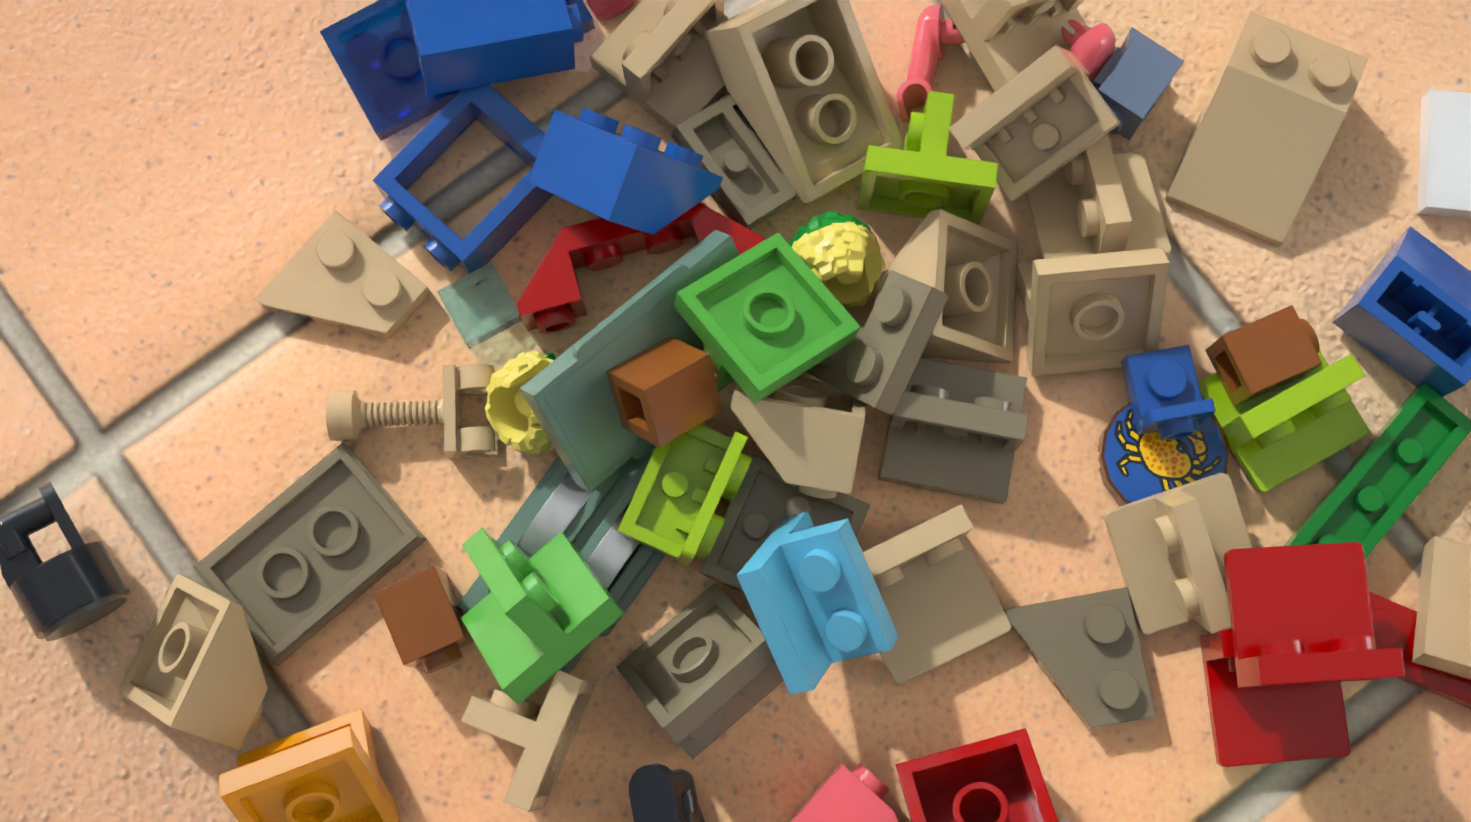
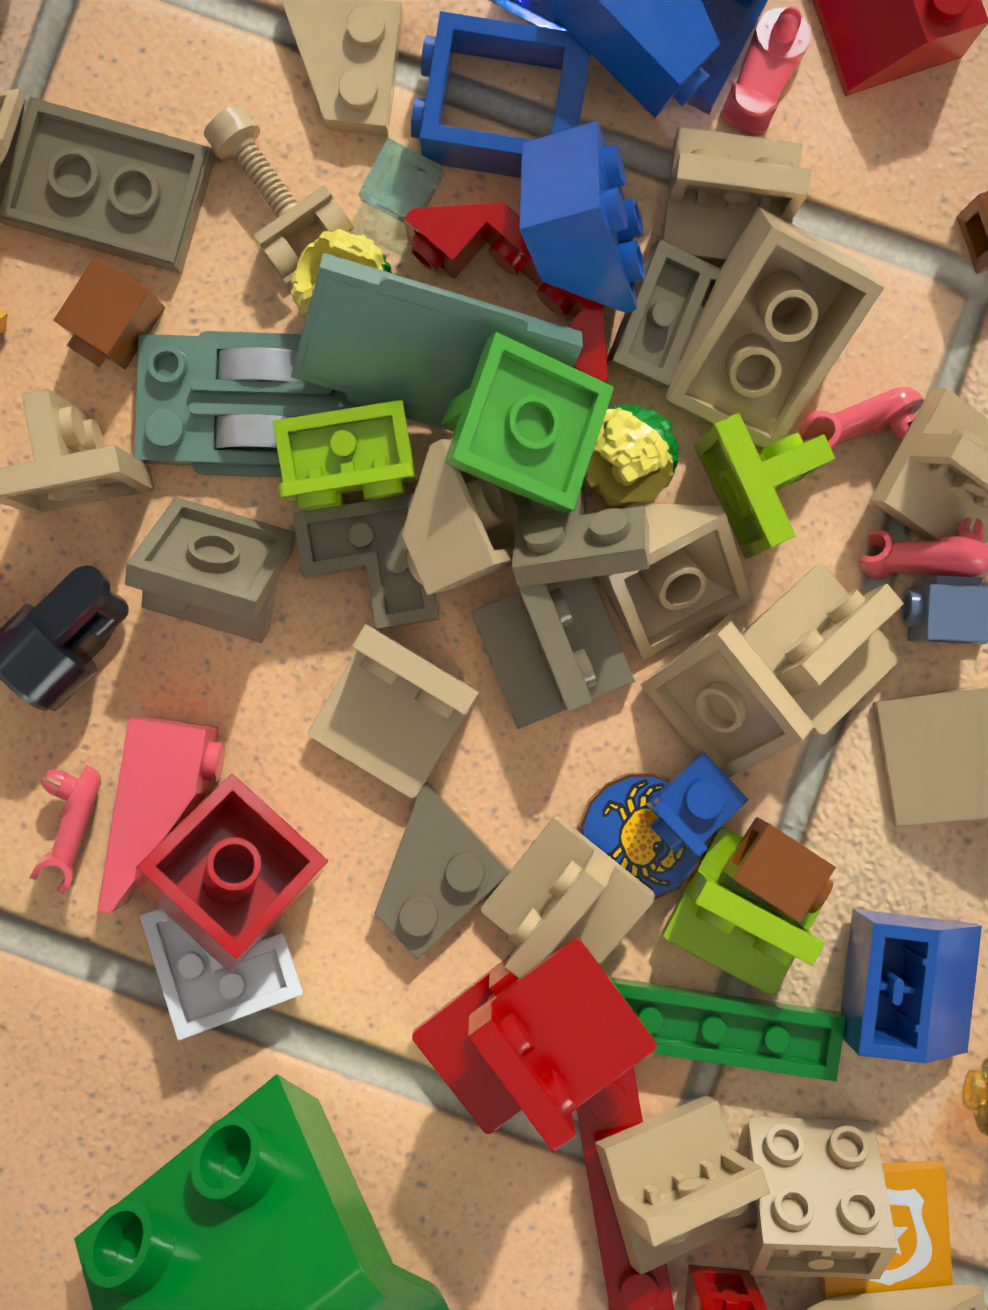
camera: 50 degrees right, 10 degrees up
bright green bracket [461,527,624,705] -> none
dark orange brick [607,336,723,448] -> none
medium azure bracket [736,511,899,695] -> none
tan bracket [948,45,1121,202] -> none

